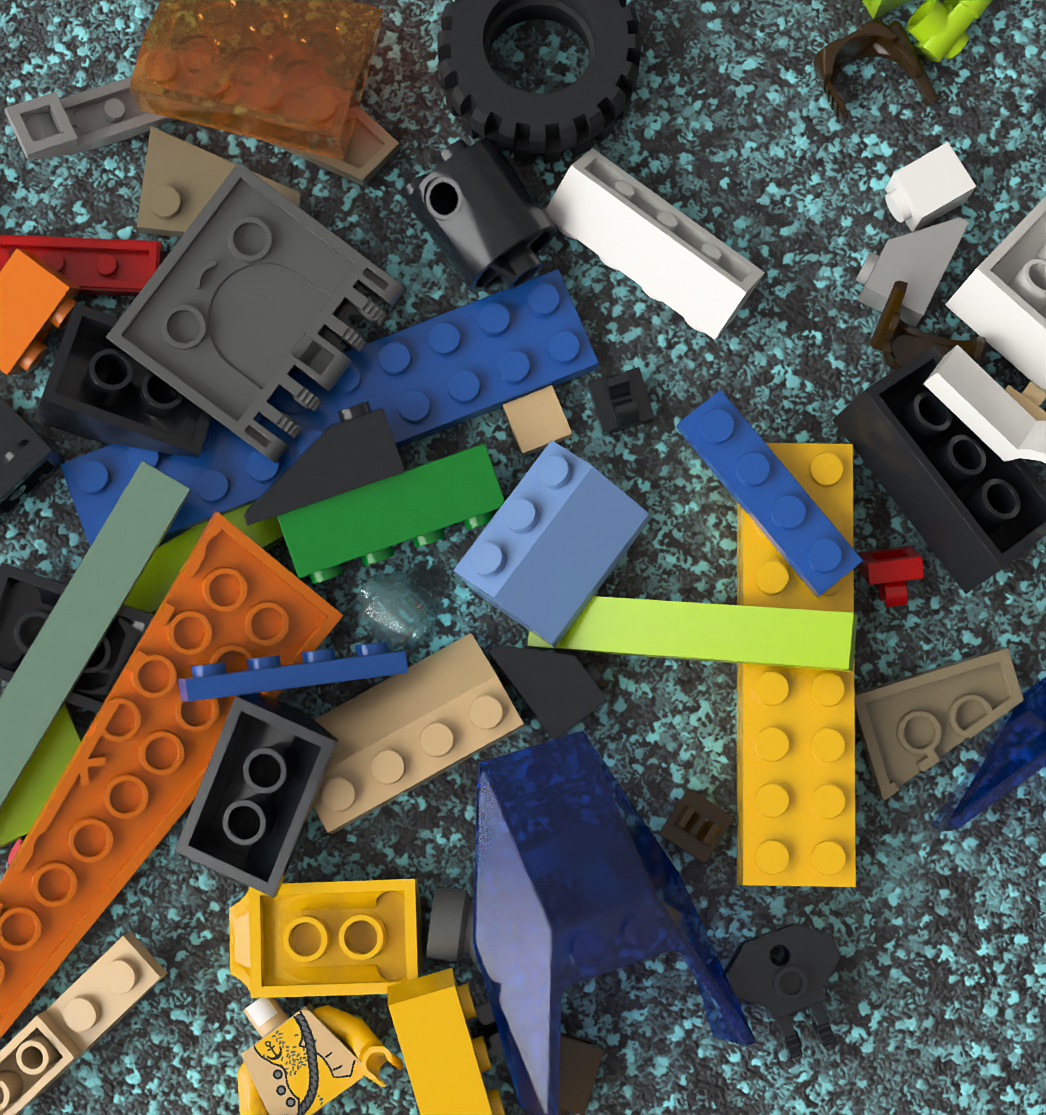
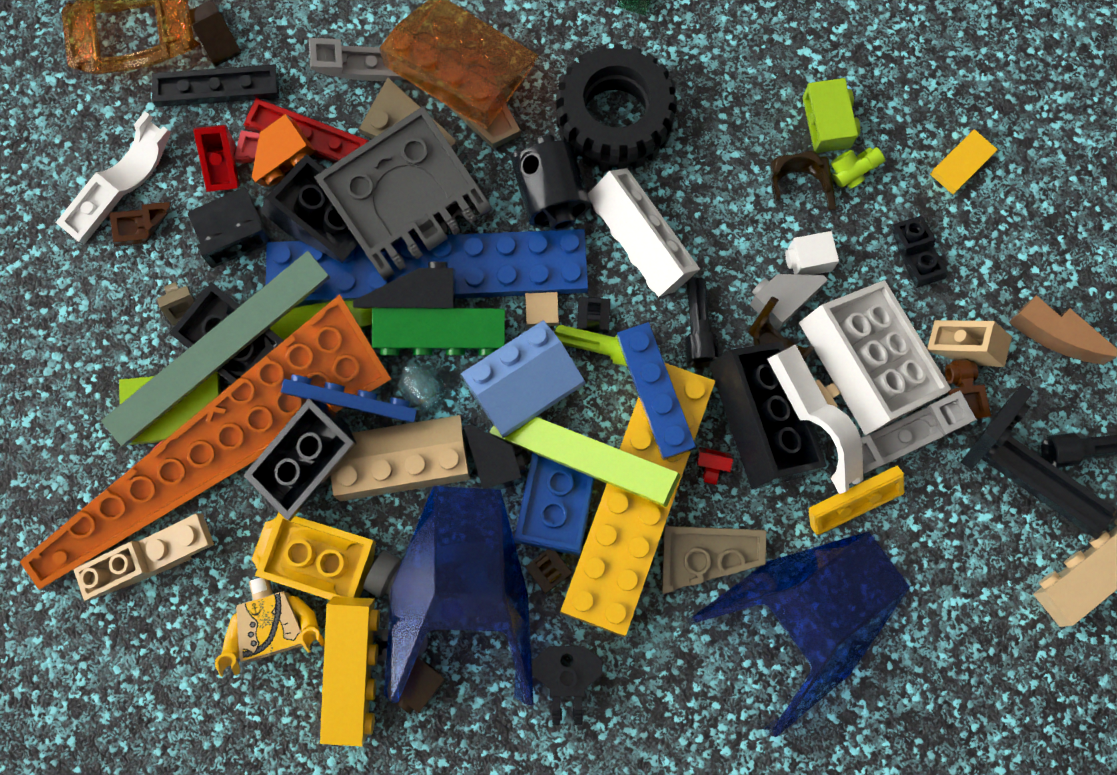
camera: 20 degrees right, 5 degrees down
none -> blue tile [514,453,595,556]
none -> lime piece [554,325,628,367]
none -> black piece [685,277,719,368]

